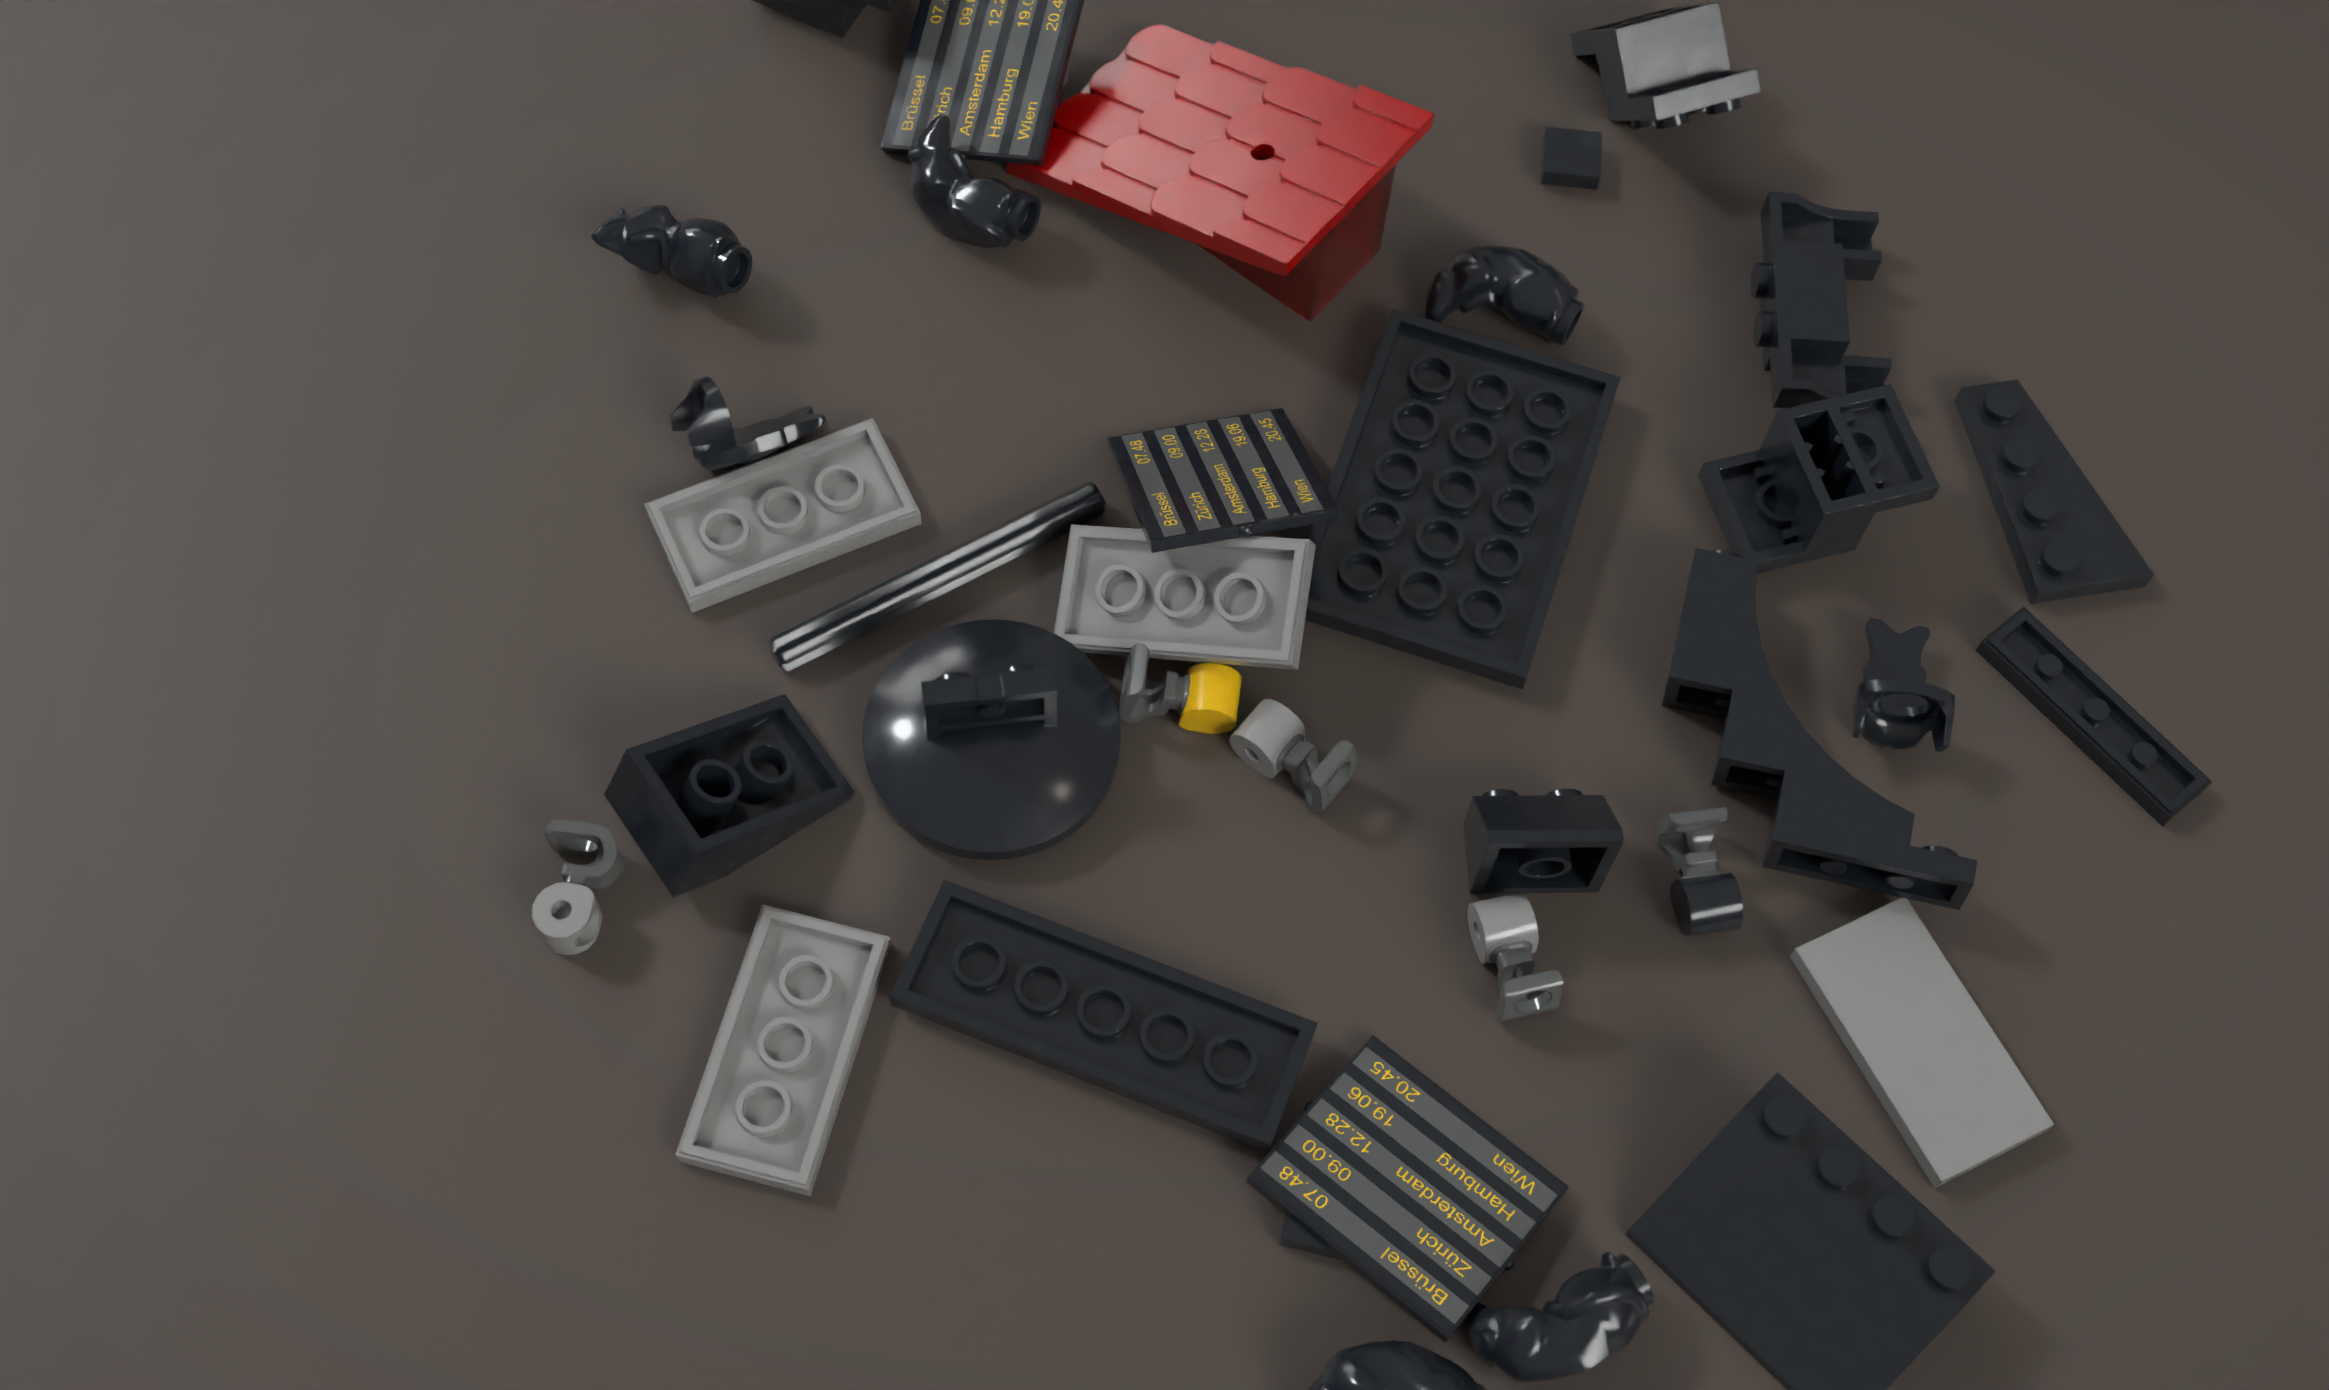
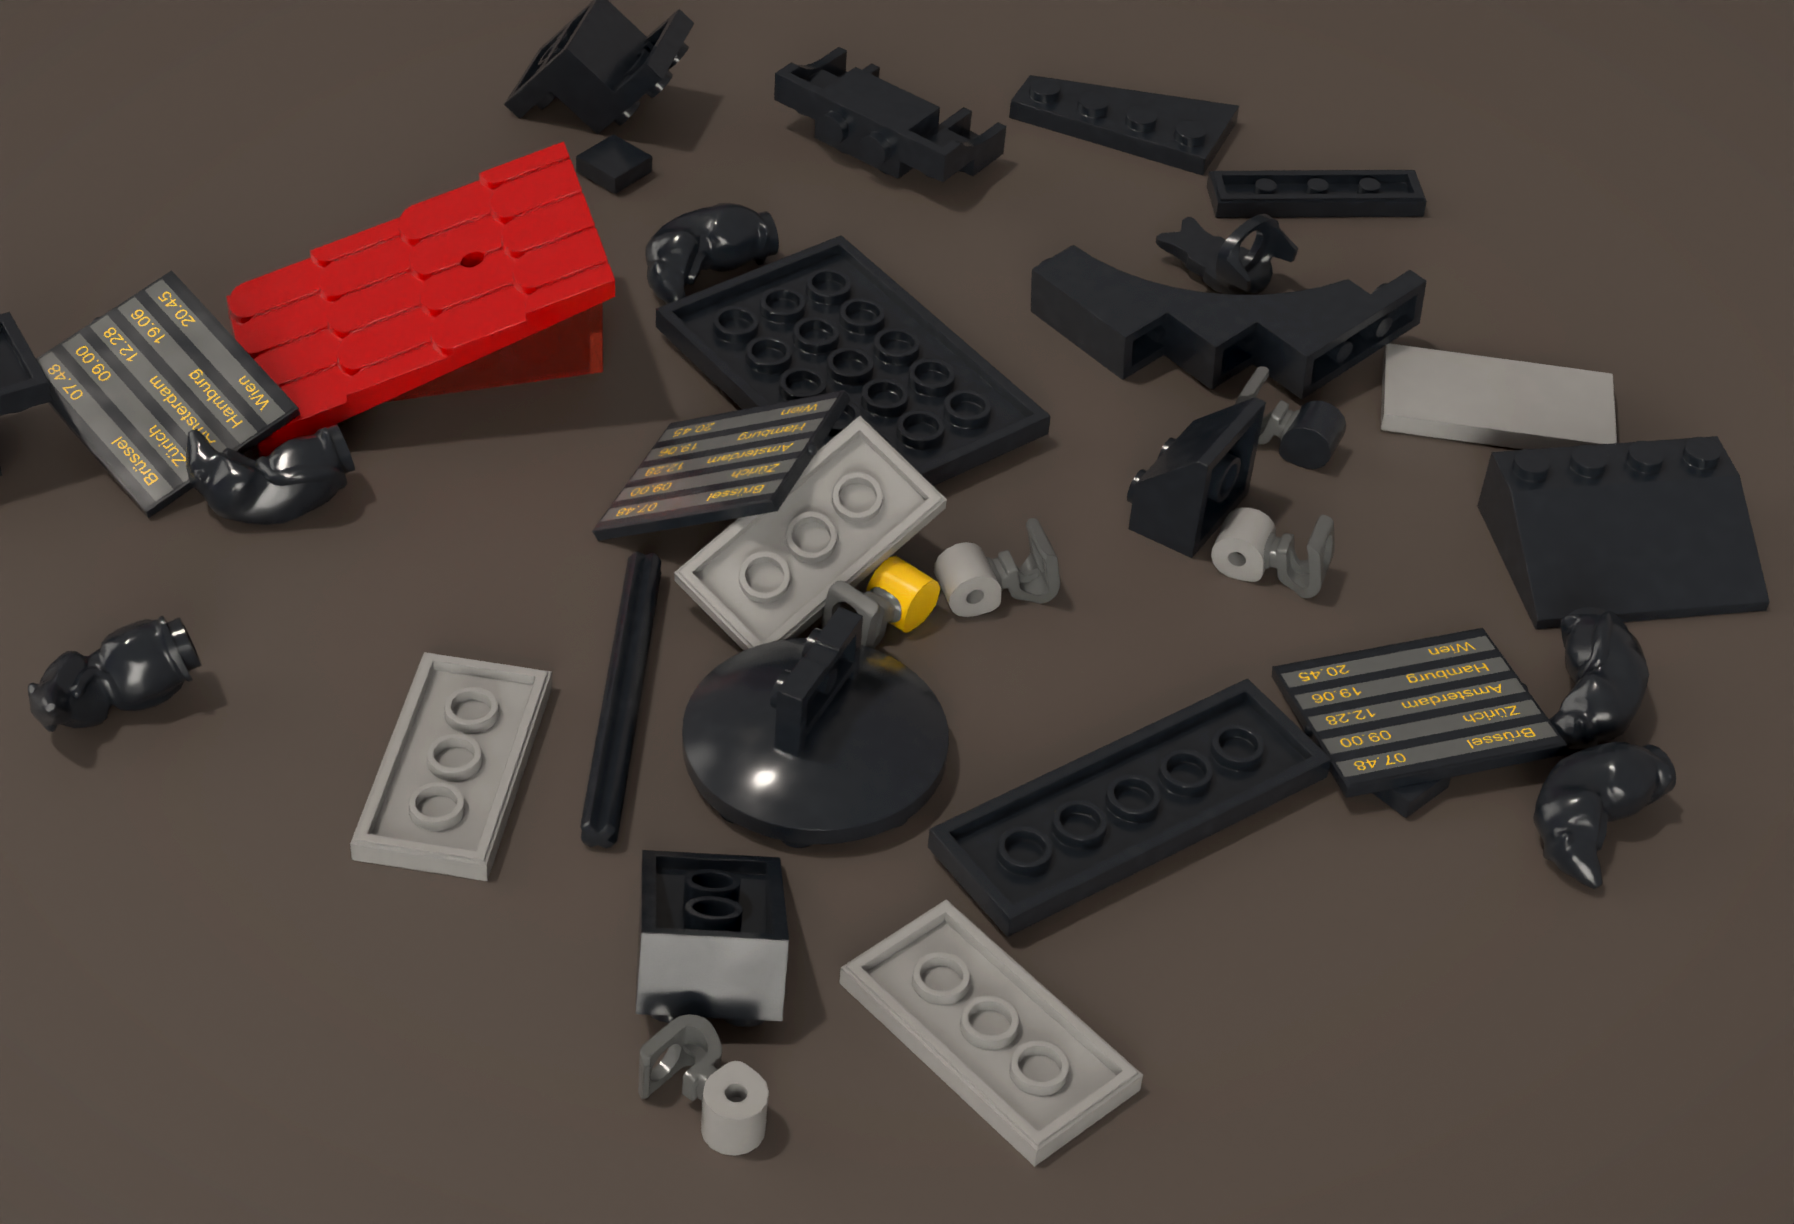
camera: 55 degrees left, 20 degrees down
black hair [668,376,826,470] -> none
black bracket [1698,384,1940,574] -> none

